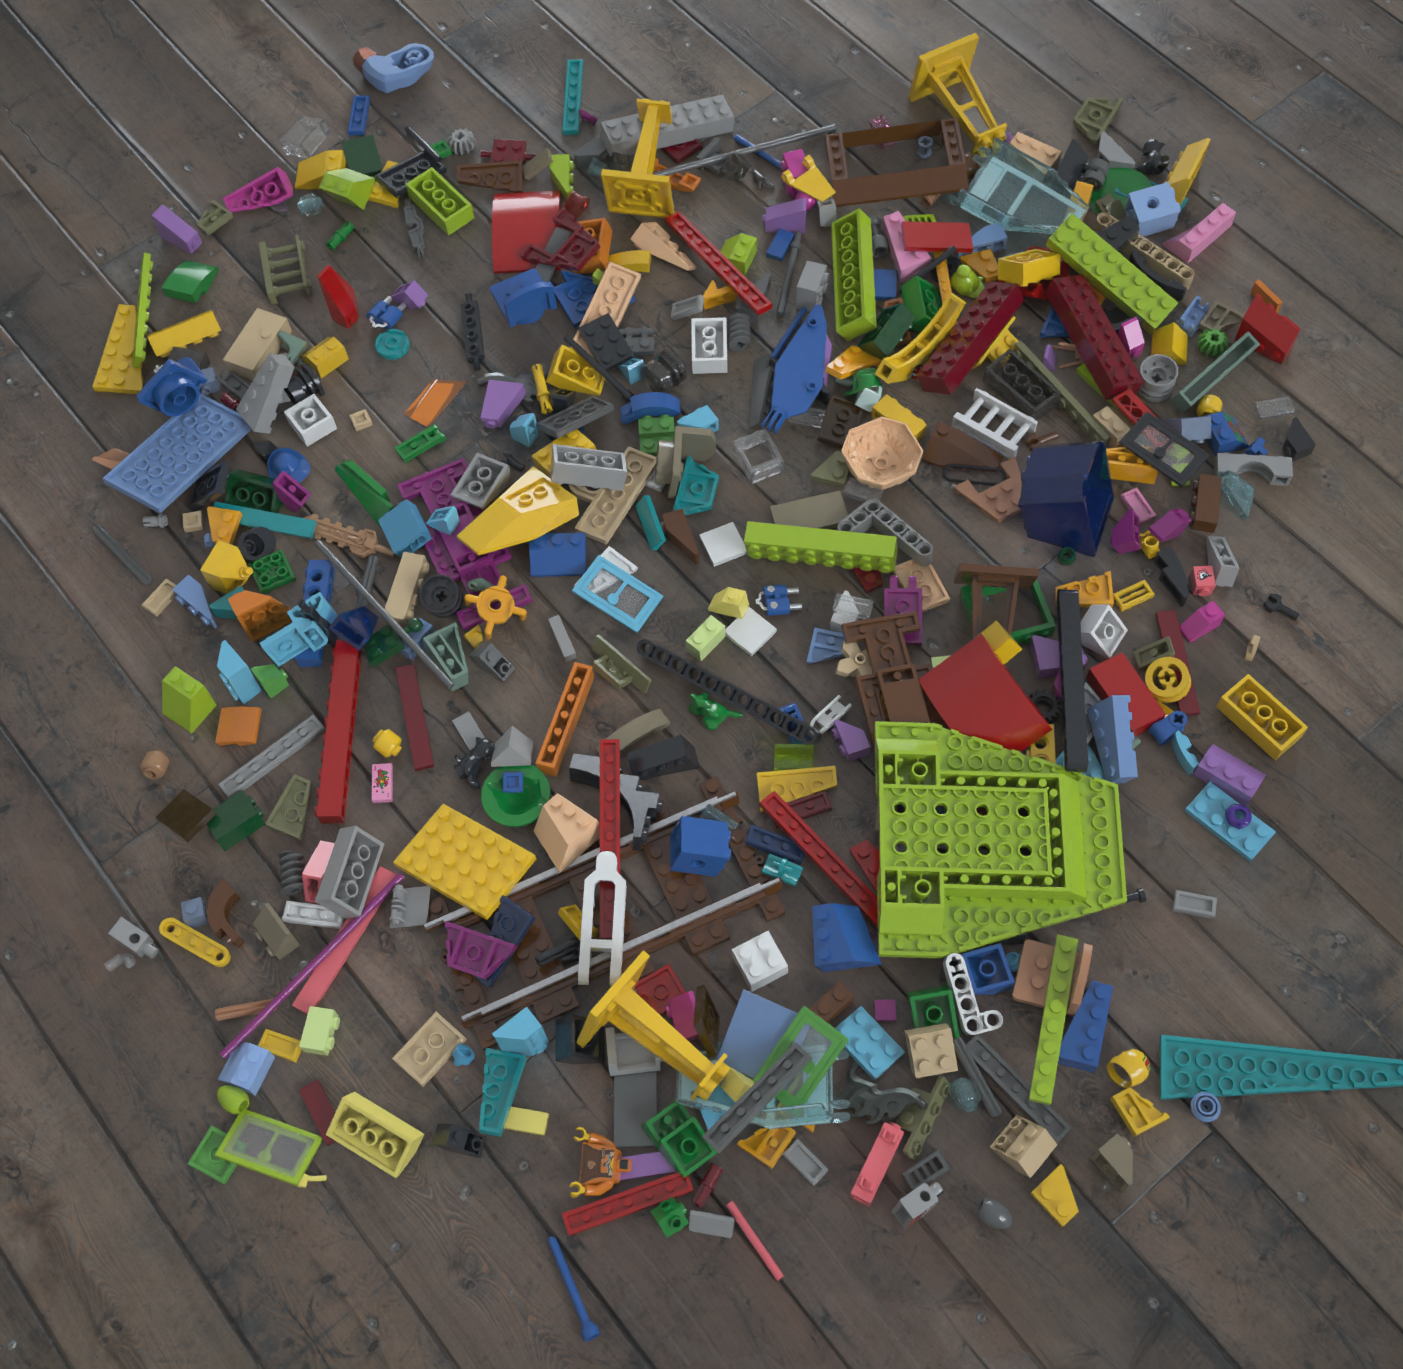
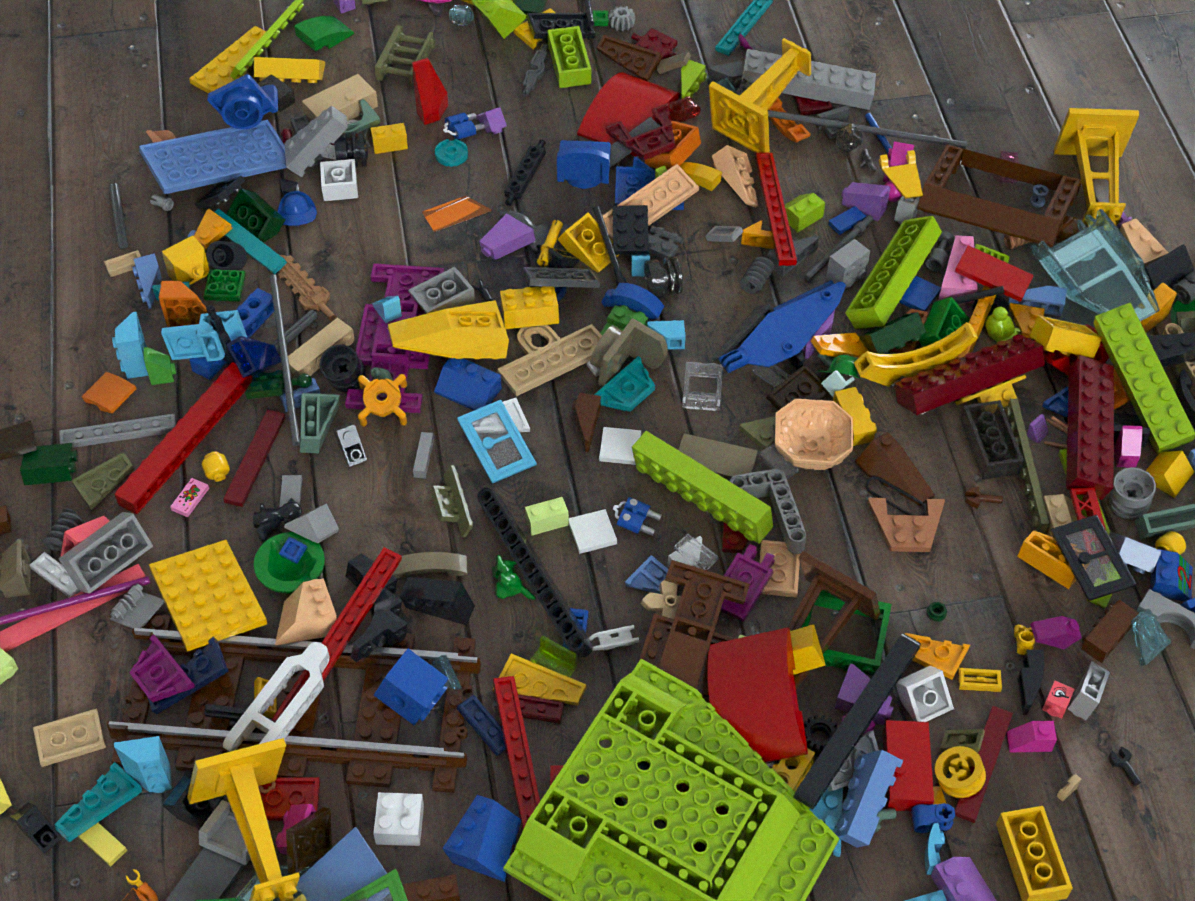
camera: 25 degrees right, 10 degrees down
medium nougat head [140,750,169,779] -> none
lime slope [162,666,217,734] -> none
tan tile [183,511,204,532] -> none
sand blue brick [198,367,220,395] -> none
magenta slope [272,470,312,513] -> none
green pin [325,221,355,251] -> none
green wedge [335,460,394,528] -> none
tan tile [349,409,373,432] -> none
dark azure brick [378,499,432,558] -> none
green plate [394,424,446,463] -> none
dark azure tile [452,1044,475,1066] -> none
yellow tile [463,625,483,649] -> none
medium azure slope [509,413,539,447] -> none
orange brick [536,662,595,778] -> none
light grey slope [550,444,627,491] -> none
teal tile [635,495,666,551] -> none
white brick [692,318,728,374] -> none
light yellow slope [708,587,749,619] -> none
teal hips [762,854,803,887] -> none
medium lavender slope [831,720,870,762] -> none
white fence [952,388,1038,459] -> none
clear blue windscreen [1018,441,1115,557] -> none
magenta slope [1110,509,1141,554] -> none
bright pink tile [1120,487,1156,525] -> none

